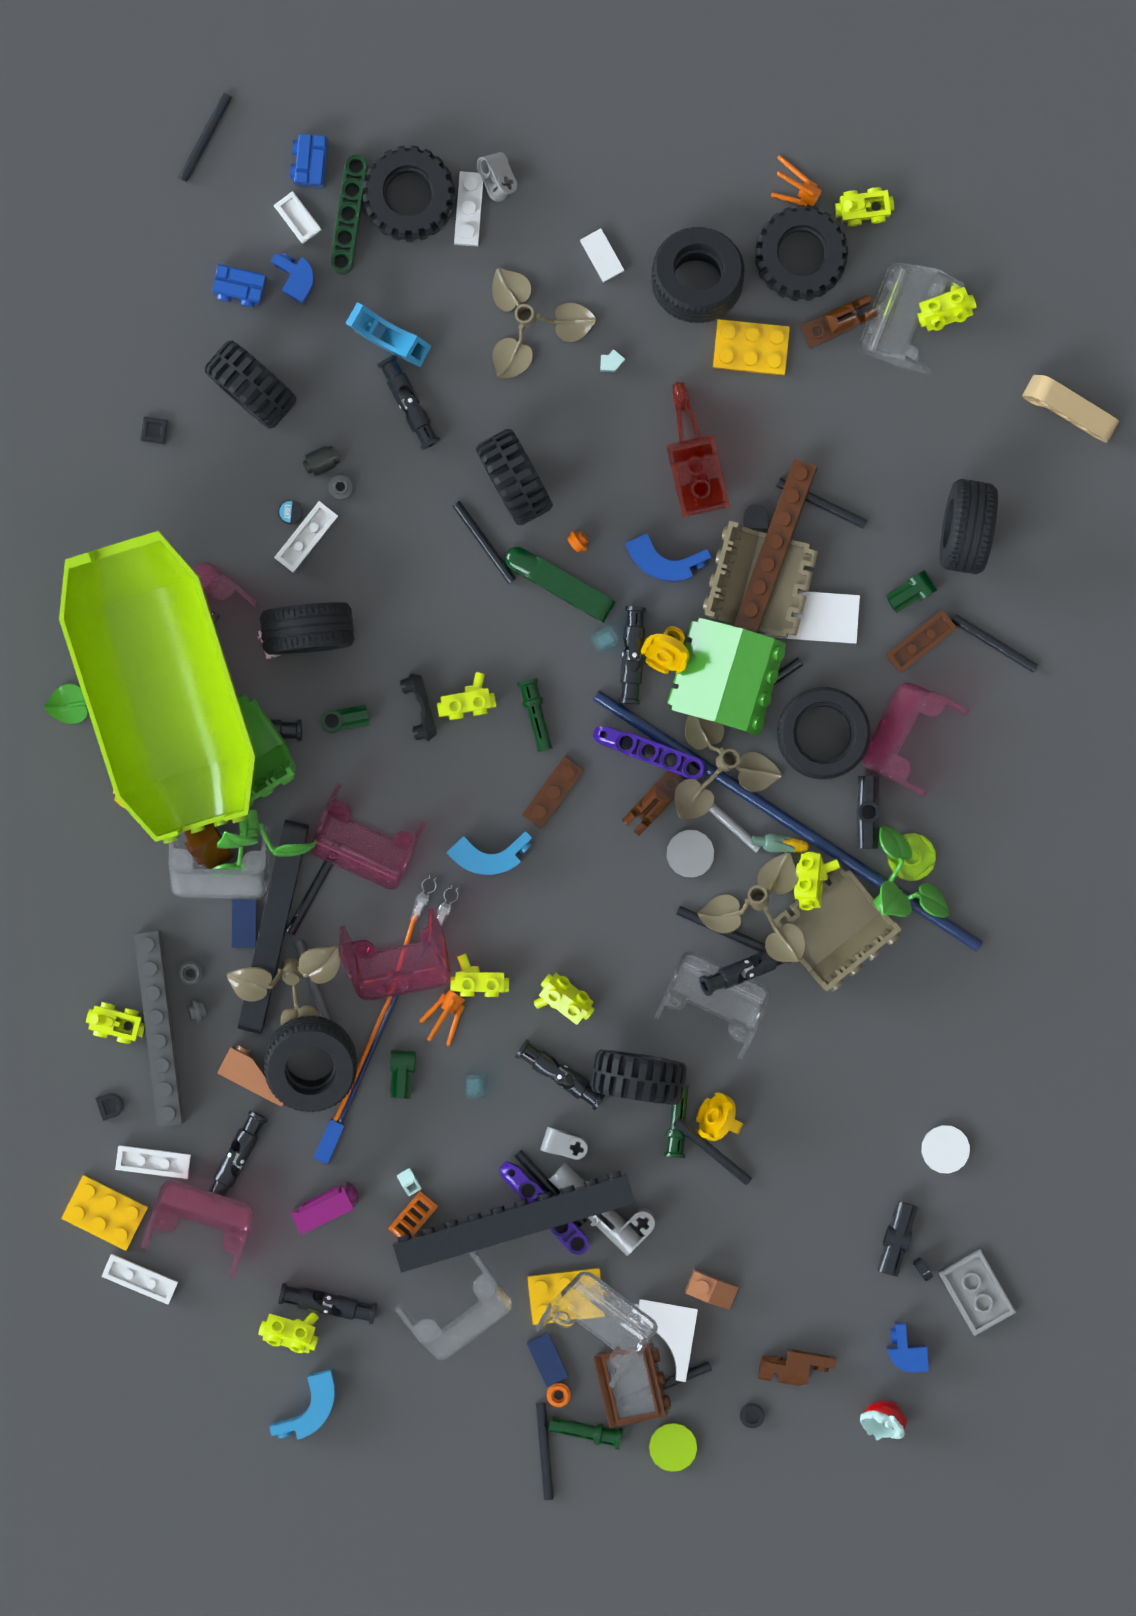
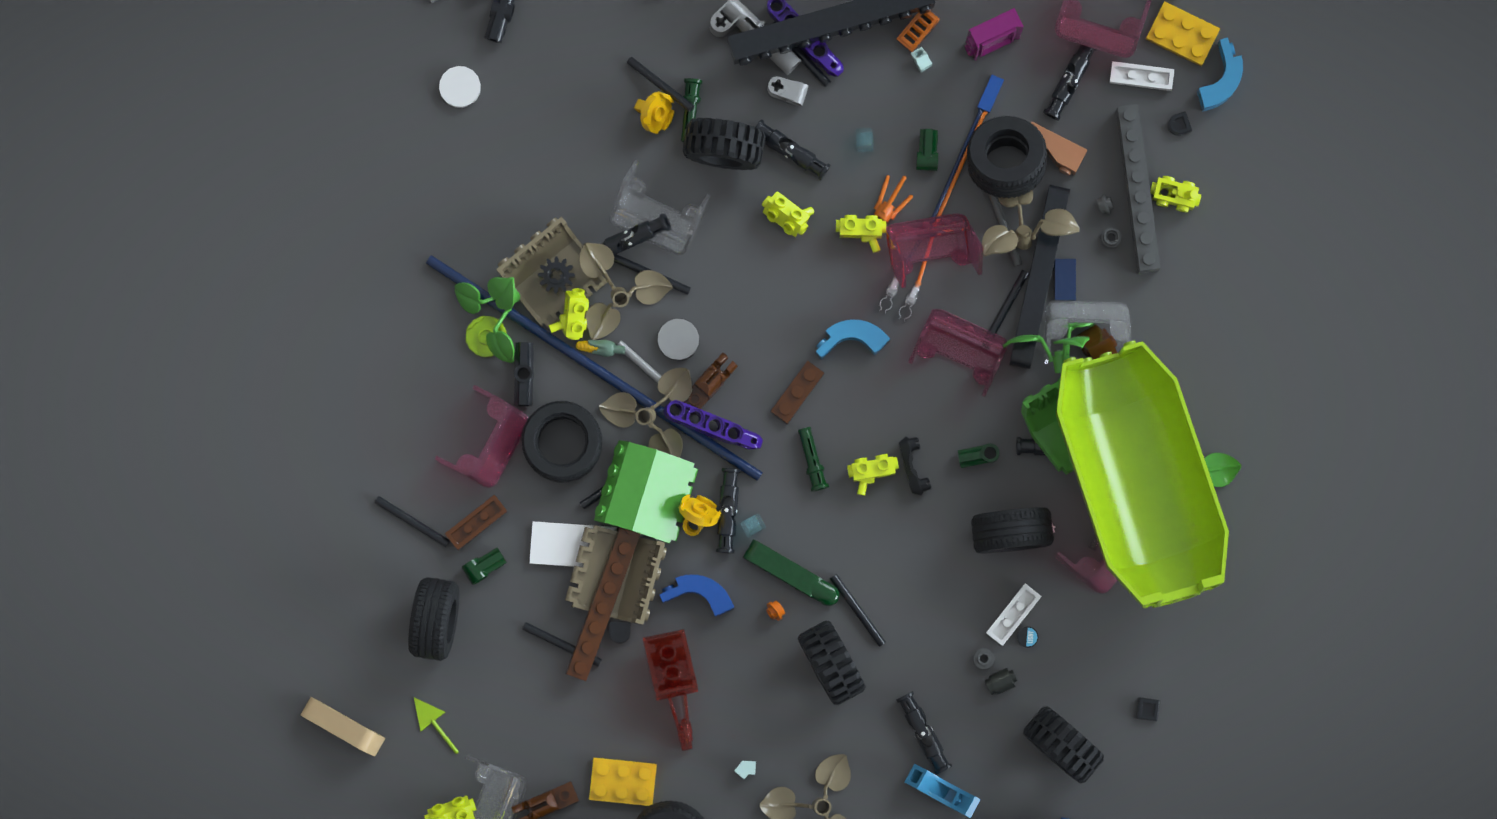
camera: 175 degrees left, 5 degrees down
none -> lime piece [414,697,459,754]
none -> black gear [538,256,575,295]
none -> dark azure arch [1197,38,1243,112]

